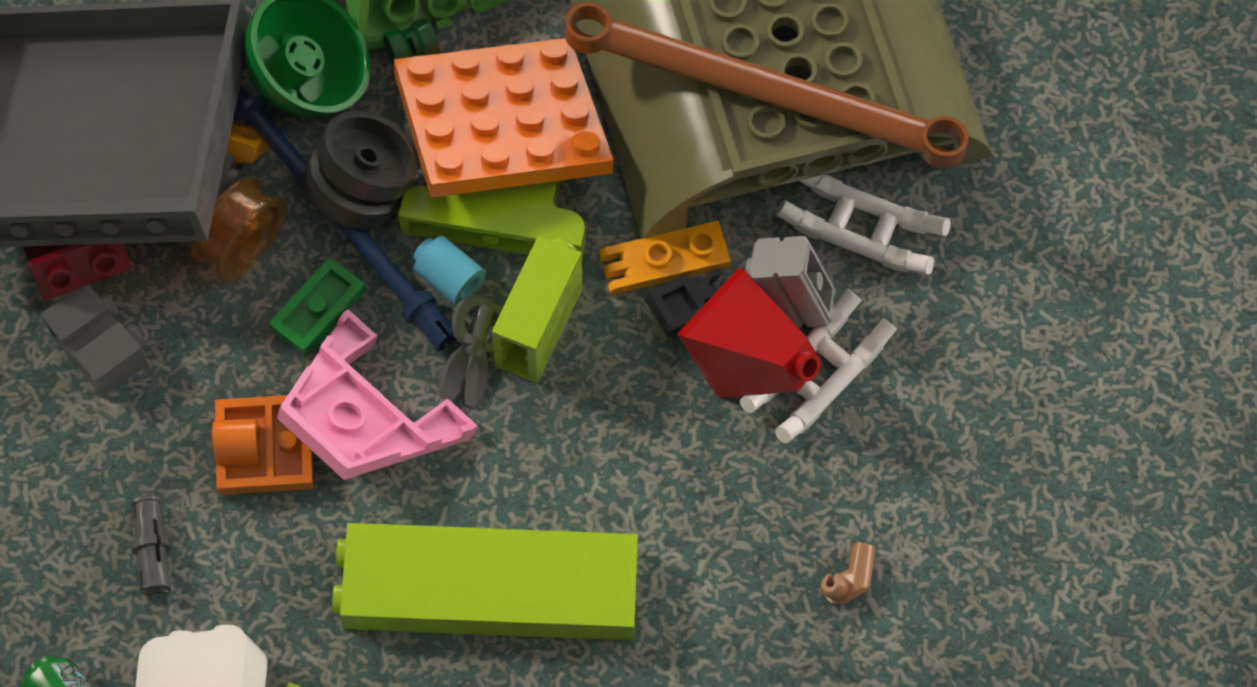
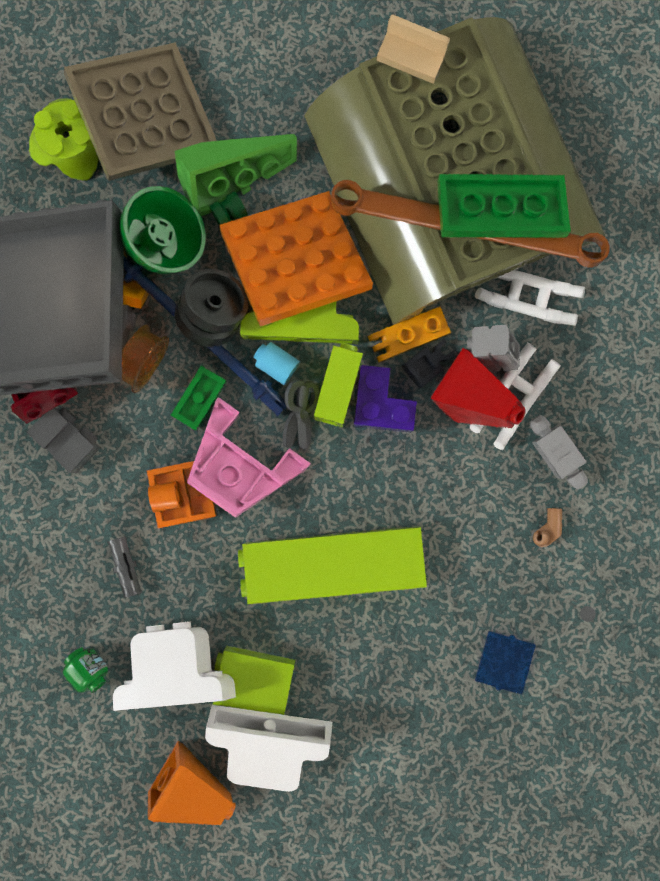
camera: 10 degrees left, 20 degrees up
none -> dark purple brick [353,365,417,433]
none -> green plate [437,174,571,238]
none -> light grey piece [530,415,588,489]

